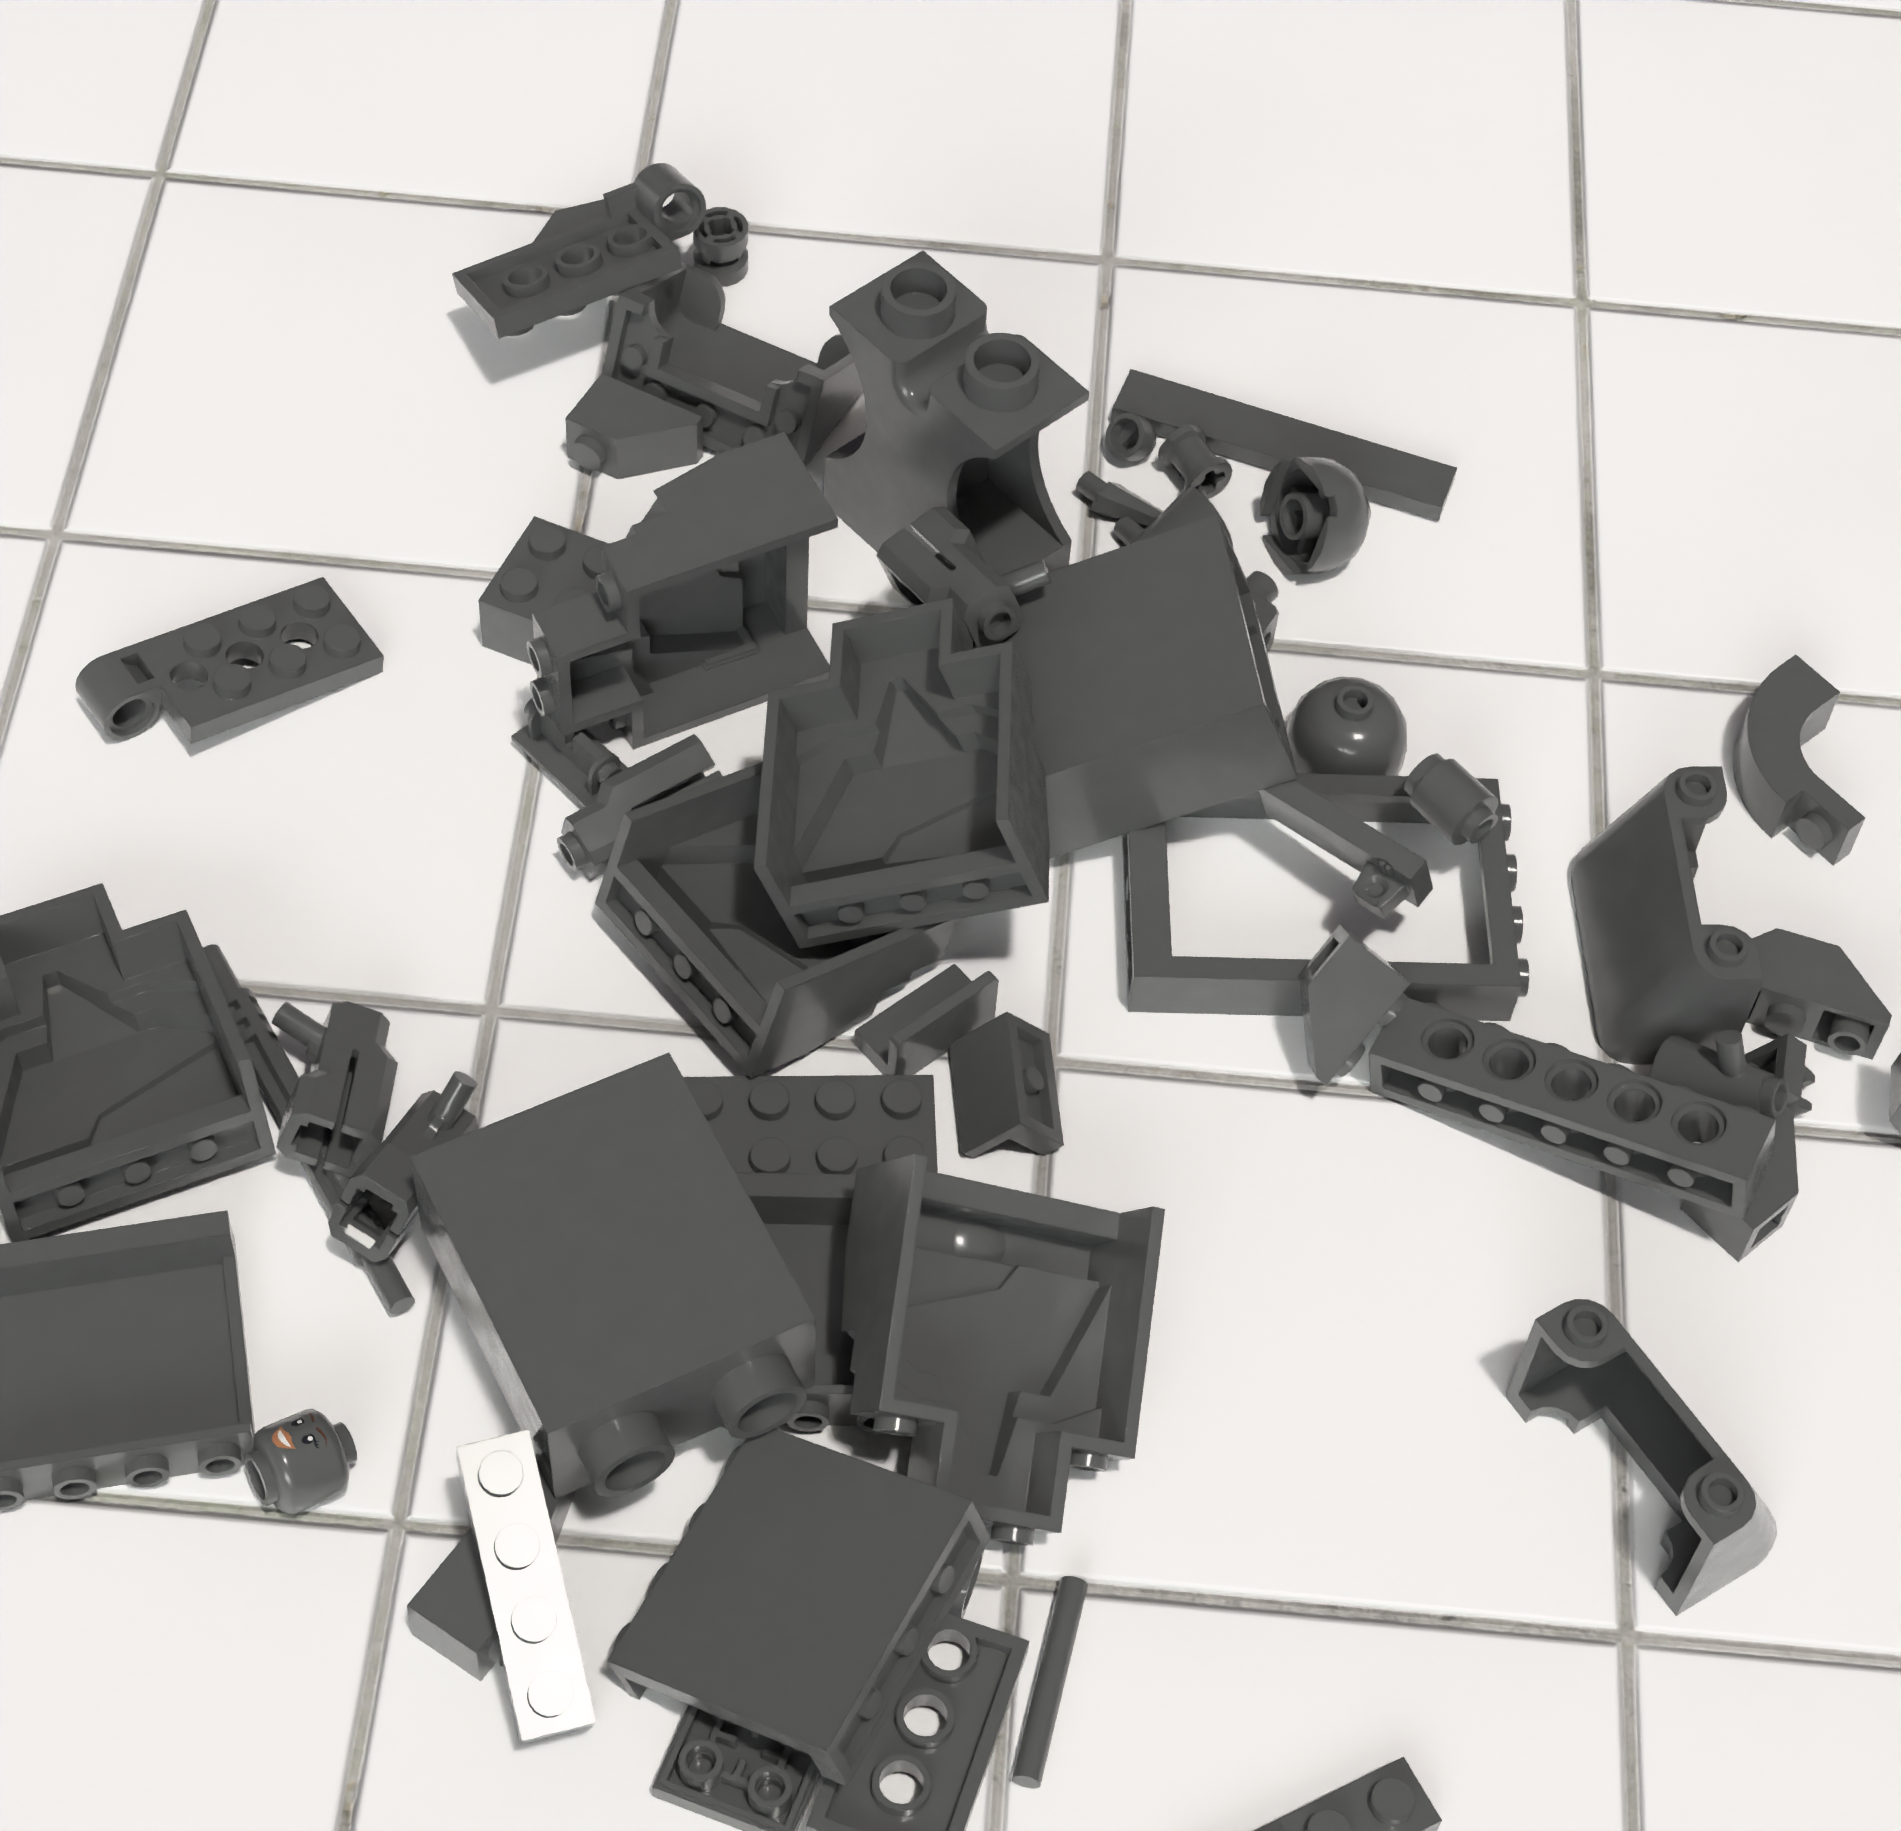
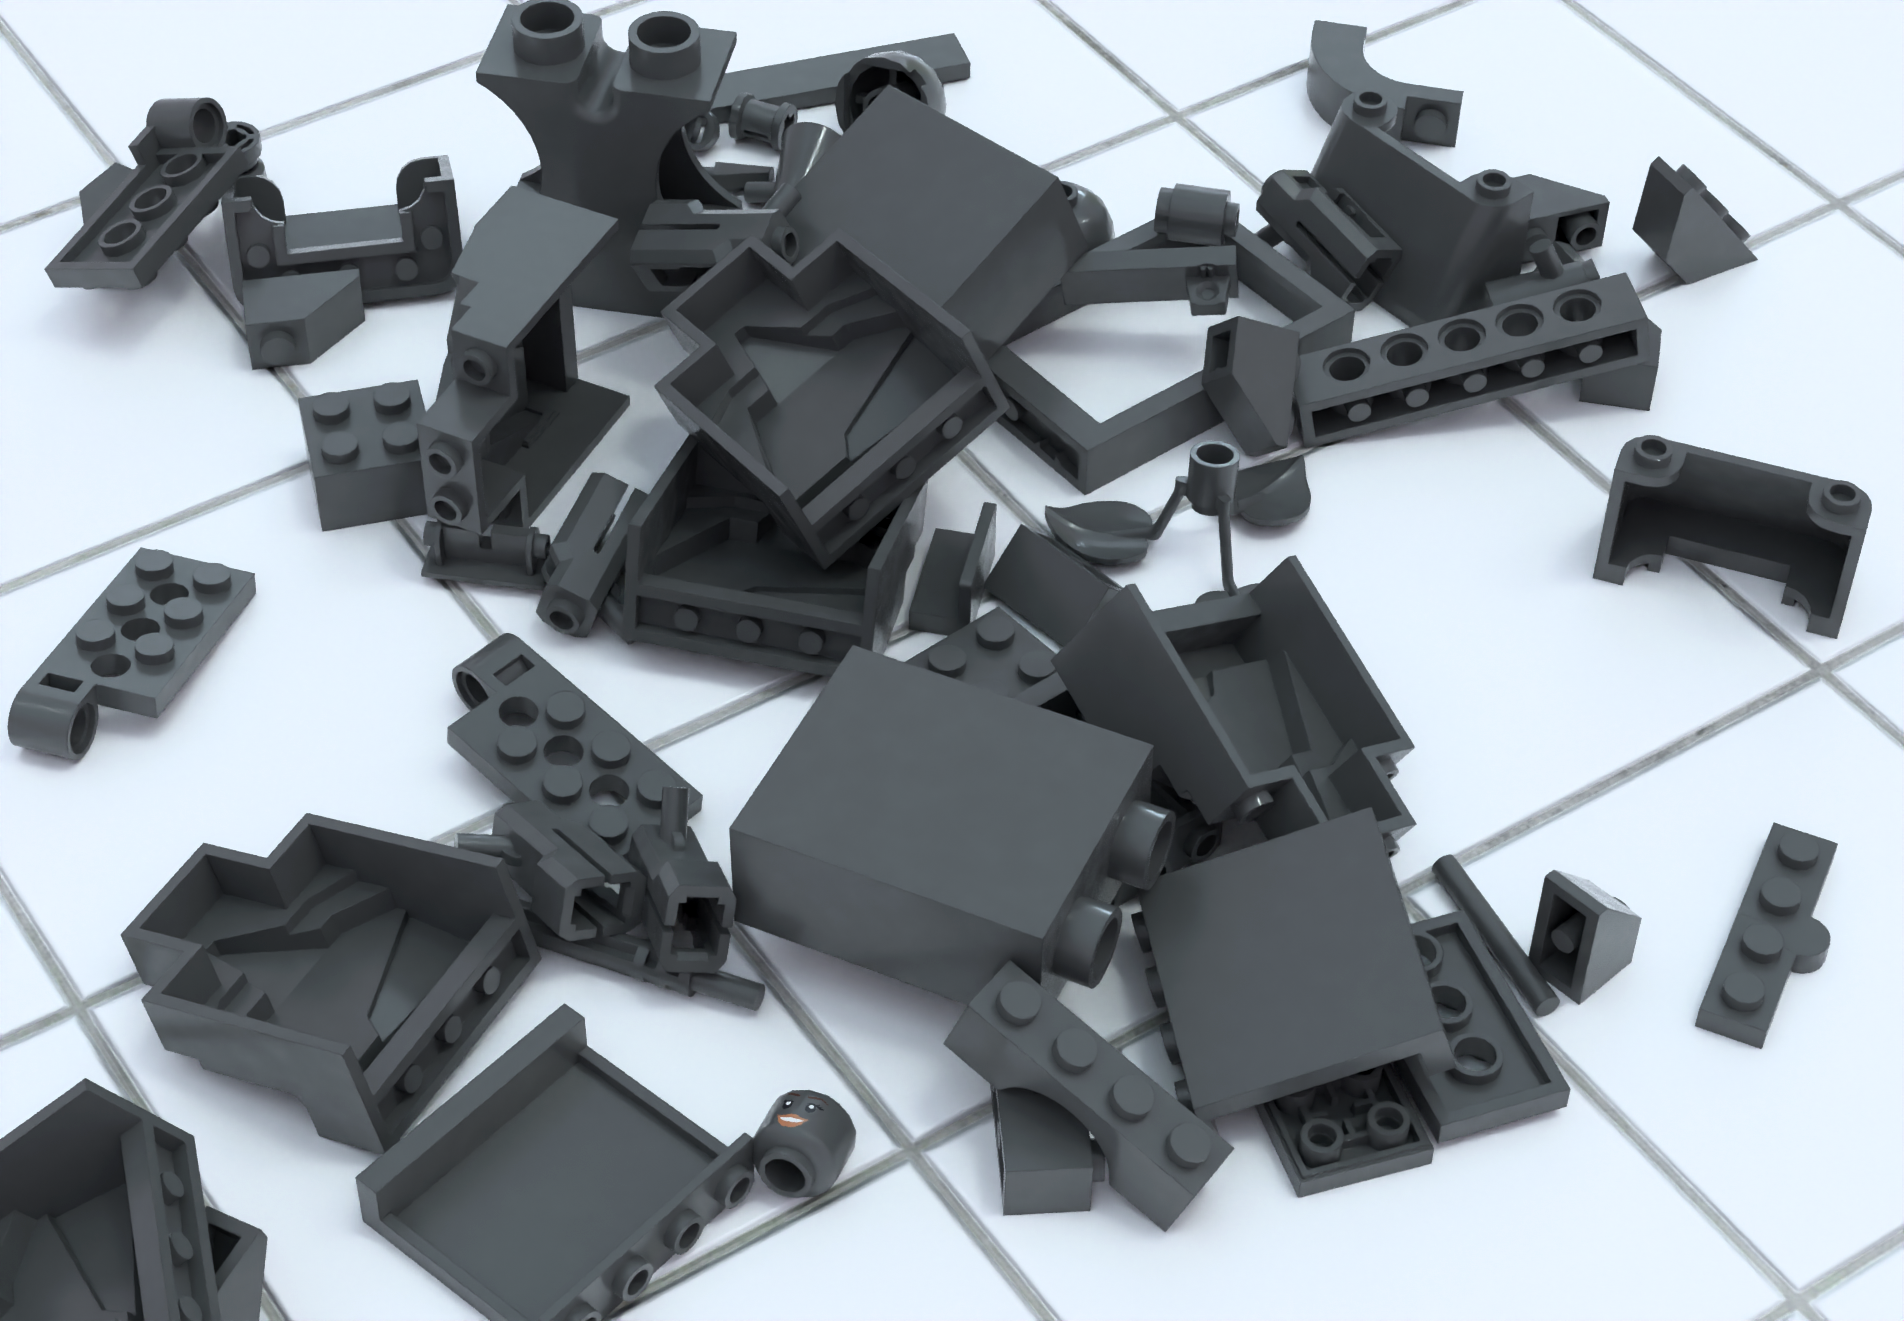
camera: 35 degrees left, 10 degrees down
none -> dark grey hinge [447,633,703,883]
none -> dark grey plant [1045,441,1311,603]
none -> dark grey piece [1254,169,1403,311]
none -> dark grey slope [1528,869,1642,1005]

